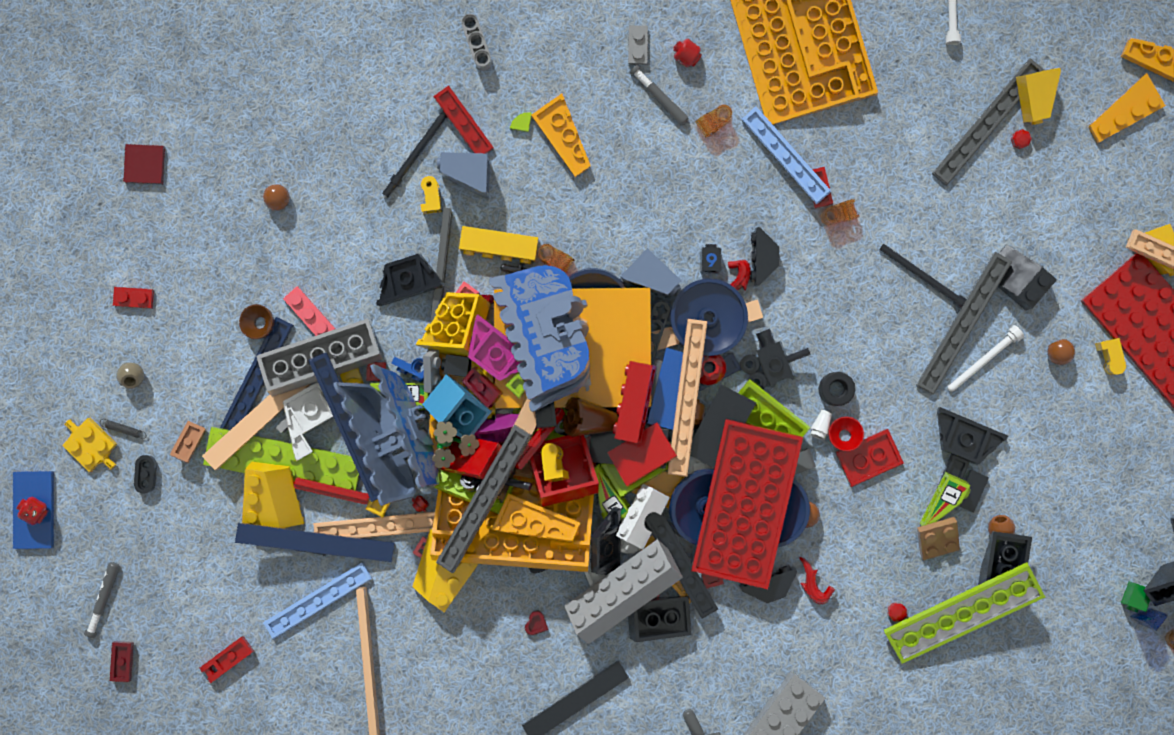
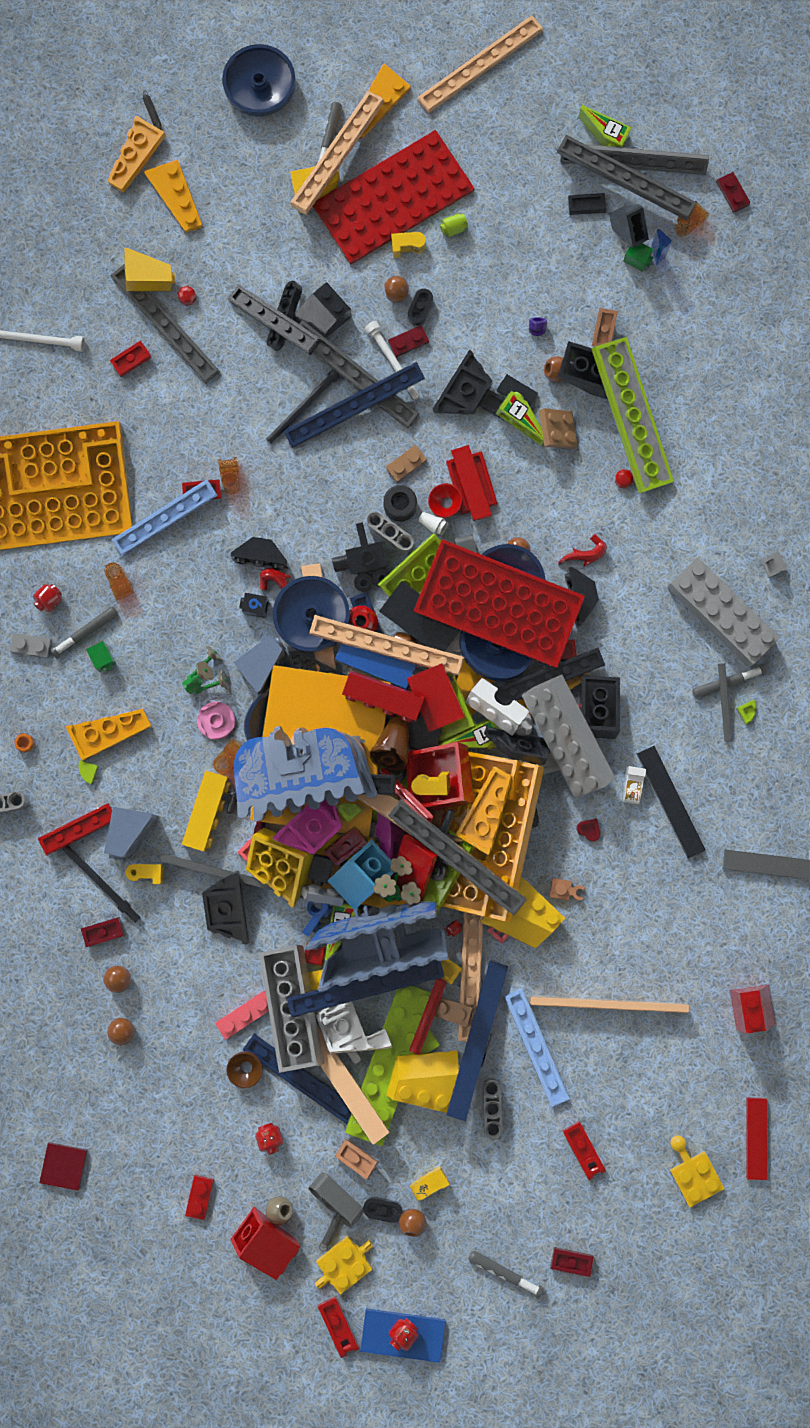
camera: 80 degrees left, 5 degrees down
none -> orange tile [14,733,35,753]
none -> dark red plate [81,917,125,947]
none -> green brick [86,641,116,673]
none -> dark orange piece [103,965,131,993]
none -> red plate [110,340,152,377]
none -> plant [182,646,231,694]
none -> bright pink tile [197,701,236,740]
none -> tile [228,284,322,356]
none -> red slope [230,1207,300,1281]
none -> red head [255,1123,284,1155]
none -> black beam [267,280,302,351]
none -> dark blue tile [284,361,425,448]
none -> dark grey beam [308,1172,365,1228]
none -> red plate [318,1296,360,1358]
none -> light grey beam [367,512,414,554]
none -> medium nougat plate [386,445,427,483]
none -> dark red plate [388,325,429,358]
none -> dark orange piece [399,1208,427,1237]
none -> black plate [408,289,433,326]
none -> yellow leg [409,1166,450,1201]
none -> lime tile [421,1029,440,1054]
none -> medium nougat plate [435,997,474,1027]
none -> lime brick [440,213,468,238]
none -> red tile [451,445,492,522]
none -> dark grey beam [482,1078,503,1140]
none -> dark purple tile [529,317,547,336]
none -> nougat plate [549,878,585,901]
none -> nougat plate [591,308,618,347]
none -> white leg [623,766,646,805]

